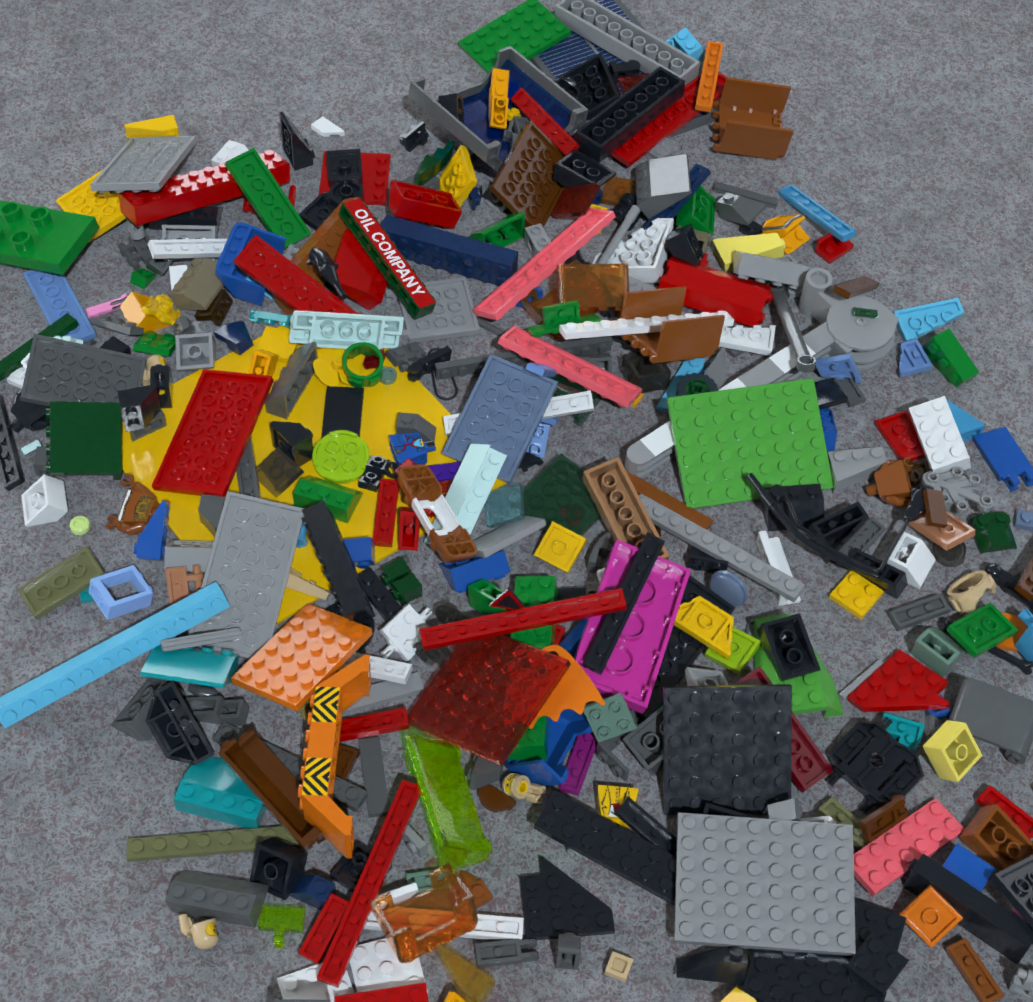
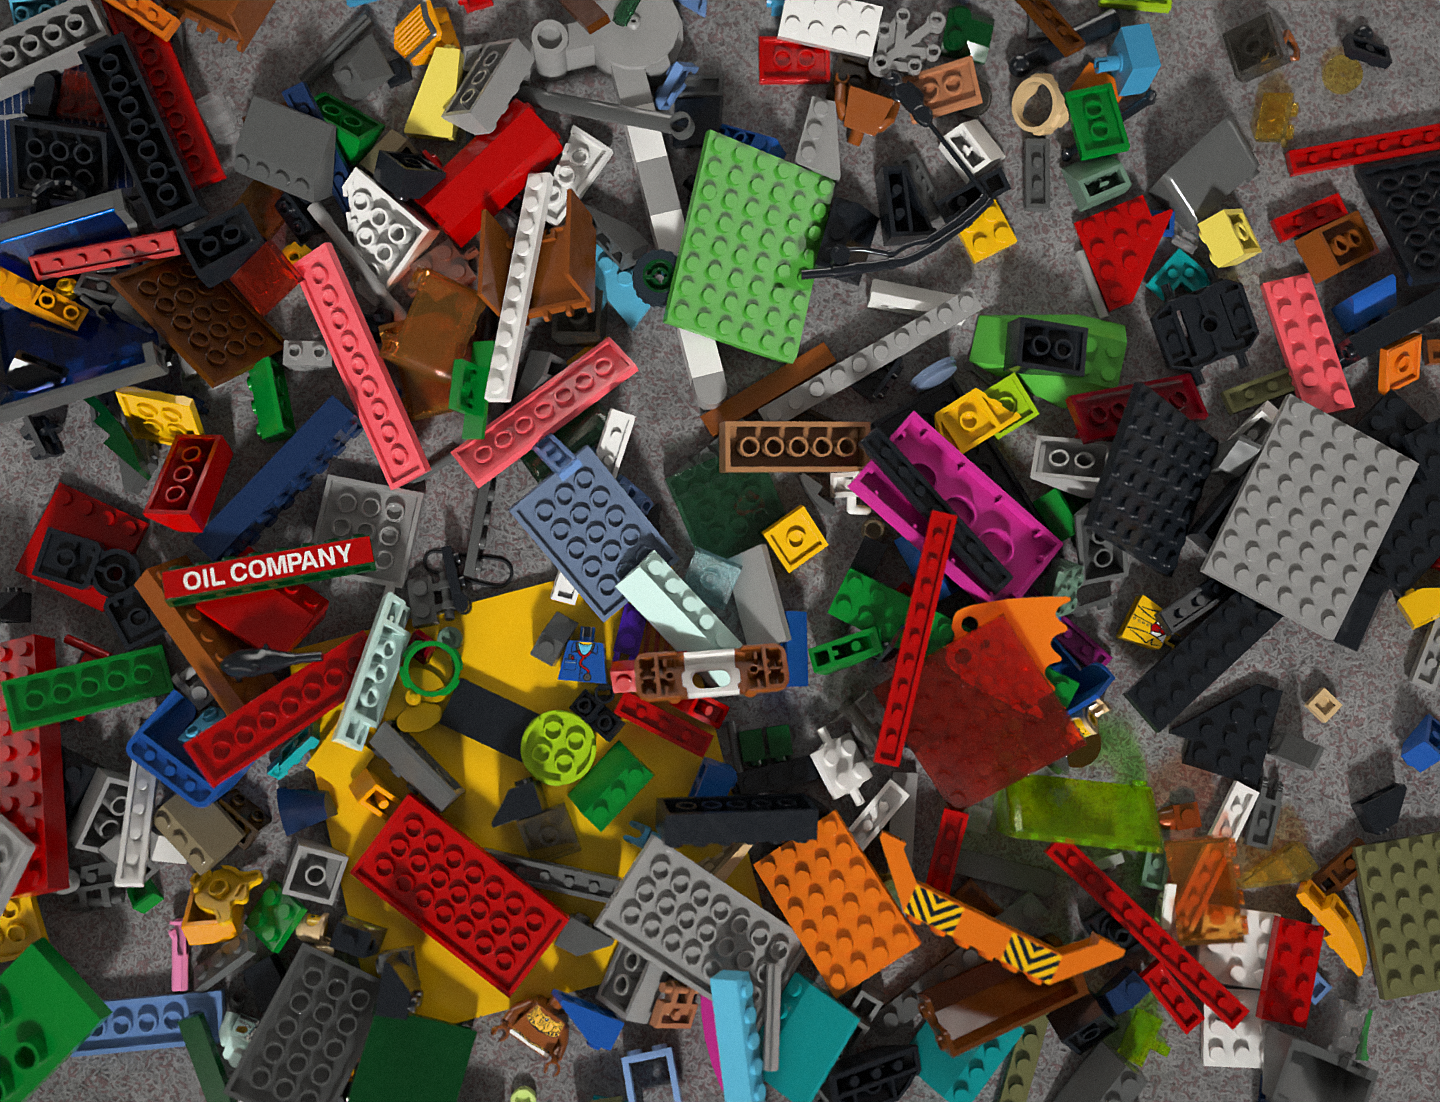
camera: 65 degrees left, 30 degrees up
dark grey leg [172,316,207,336] -> none
reddish brown plate [859,795,909,843] -> none
reddish brown tile [923,488,948,528] -> none

